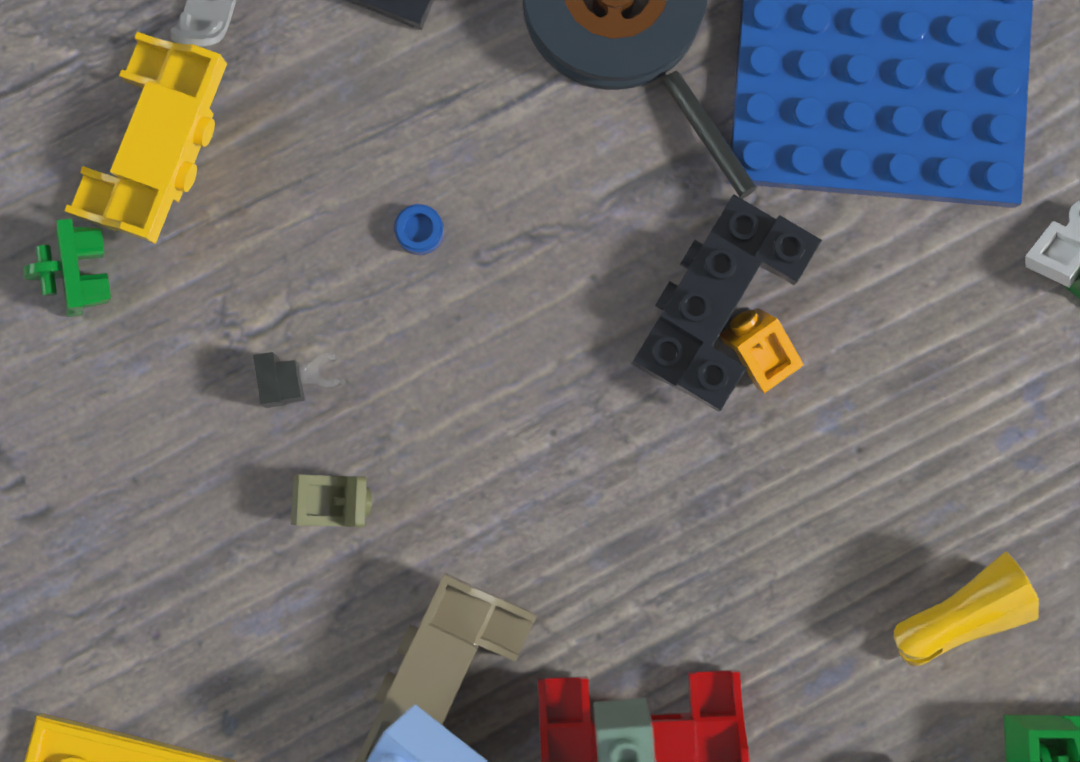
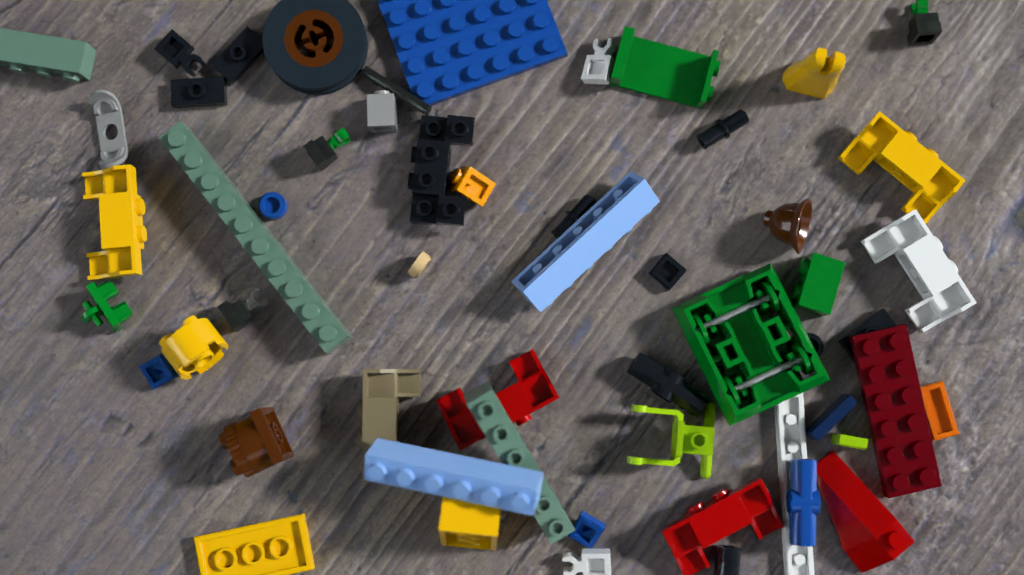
camera: 25 degrees left, 0 degrees up
olive bracket [291,475,372,527] -> none
yellow piece [894,551,1039,666] -> none
none -> blue tile [138,353,178,390]
none -> sand green brick [158,121,352,354]
none -> yellow brick [159,315,229,380]
none -> reddish brown piece [219,407,294,477]
none -> pearl dark grey piece [303,128,351,171]
none -> light grey brick [367,90,398,133]
none -> tan tile [407,251,431,278]
none -> light blue brick [511,171,660,313]
none -> black axle [551,194,596,239]
none -> black tile [648,253,687,291]

